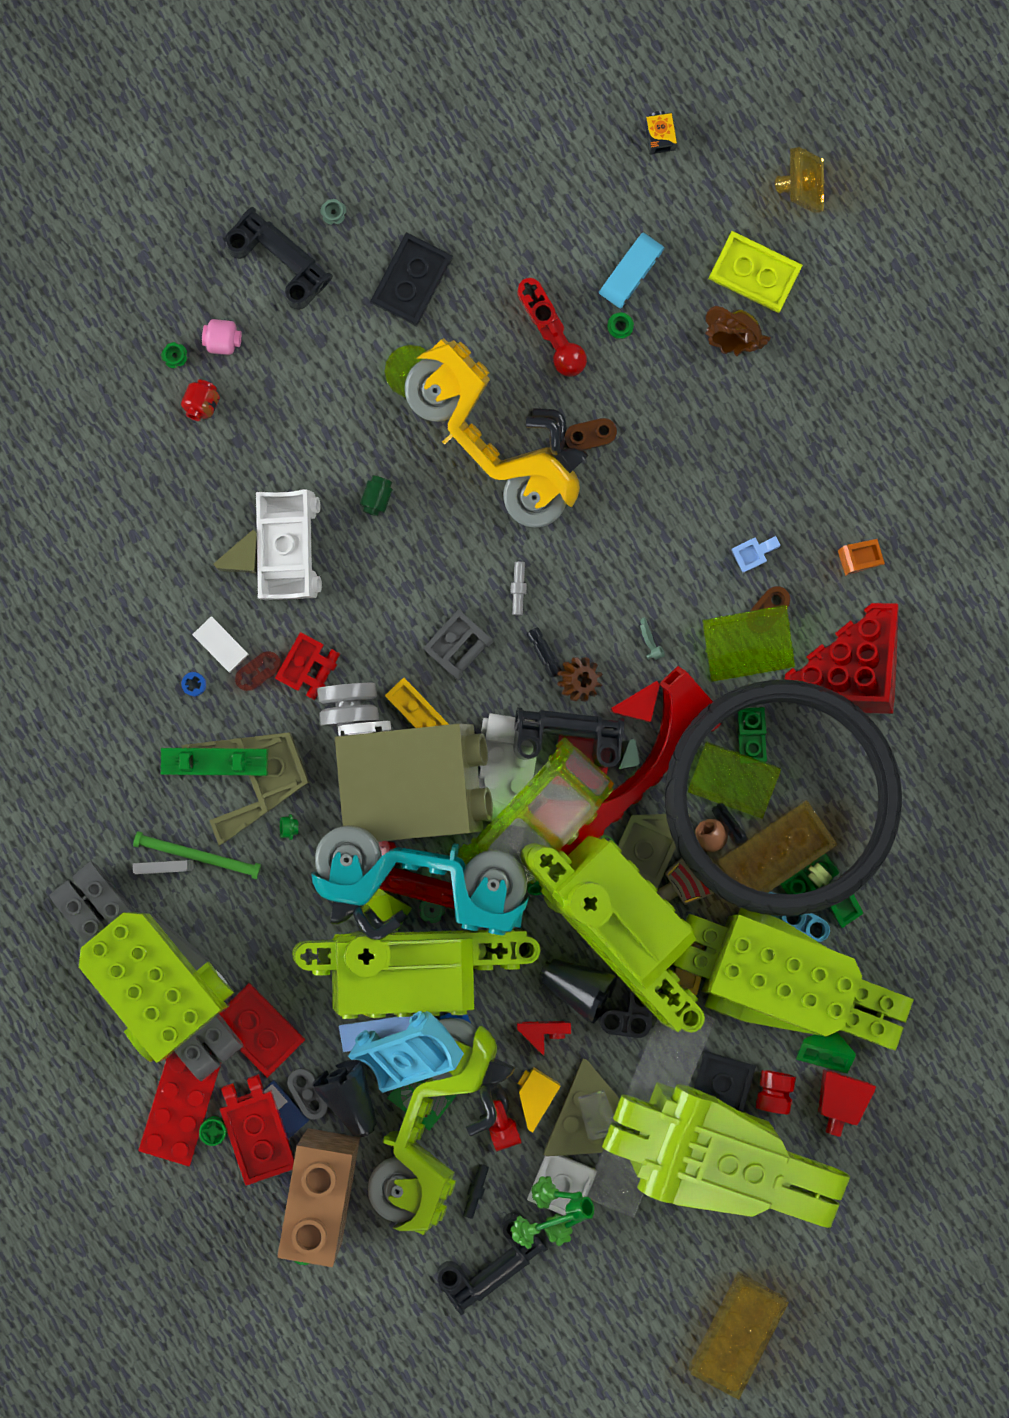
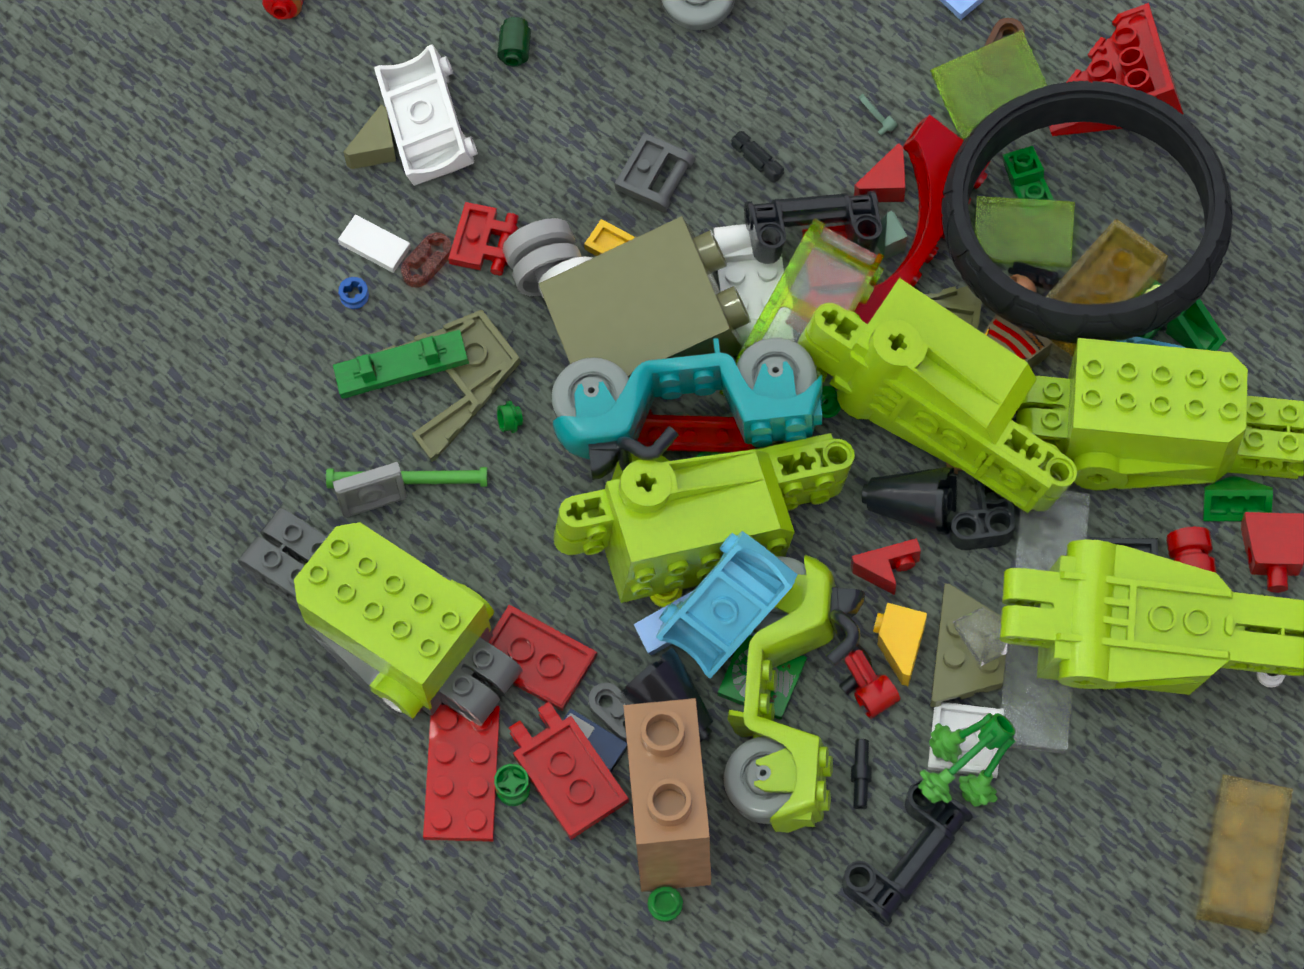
camera: 10 degrees left, 20 degrees down
light grey bar [510,562,527,615] -> none
reddish brown gear [557,657,603,702] -> none

